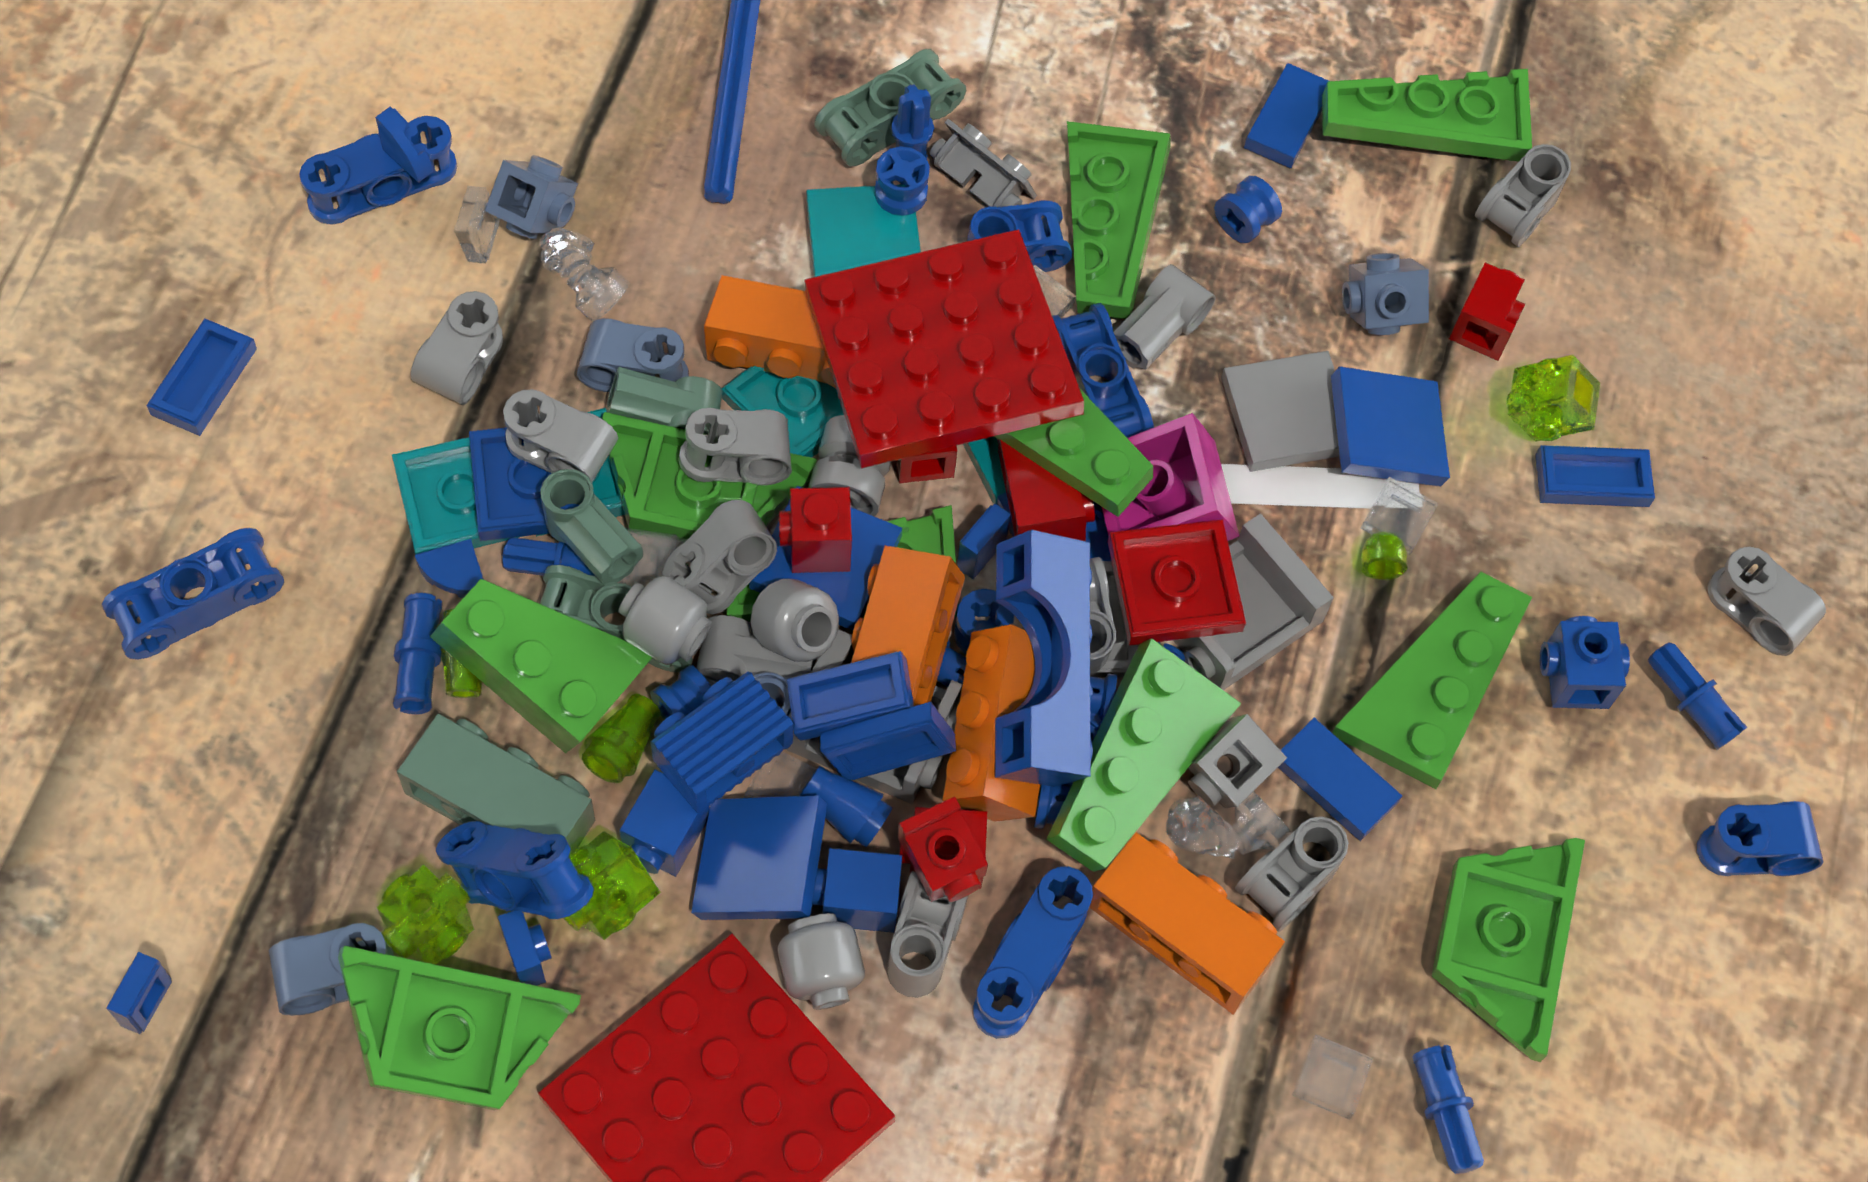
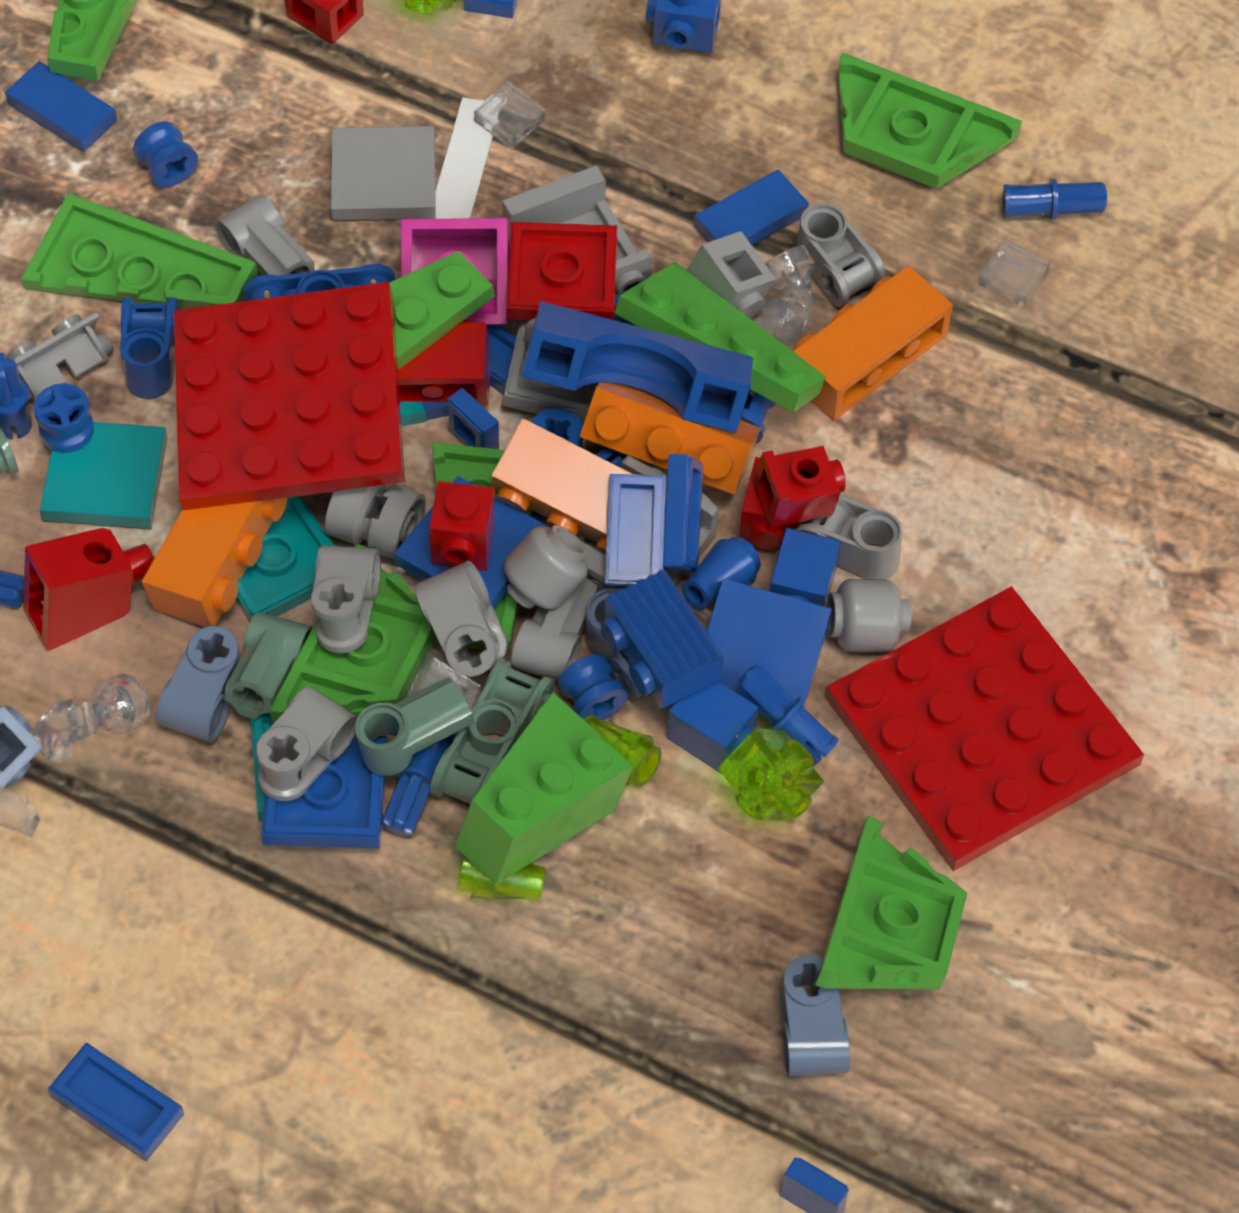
camera: 75 degrees left, 5 degrees down
blue piece [102,528,284,660] -> none
clear neon green brick [377,864,474,965] -> none
teal tile [392,437,524,554] -> none
blue pin [393,593,443,714] -> none
sand green brick [397,714,596,858] -> none
light grey piece [411,291,503,405] -> none
blue tile [415,539,484,598] -> none
blue piece [436,821,594,919] -> none
blue plate [497,910,552,986] -> none
light grey head [619,575,712,665] -> none
blue piece [973,866,1093,1039] -> none
blue tile [1331,366,1450,487] -> none
bright green wing [1332,572,1532,789] -> none
sand blue brick [1342,253,1429,335] -> none
clear neon green hinge [1361,532,1408,580] -> none
none -> red torso [23,527,155,651]
none -> blue axle [736,664,839,766]

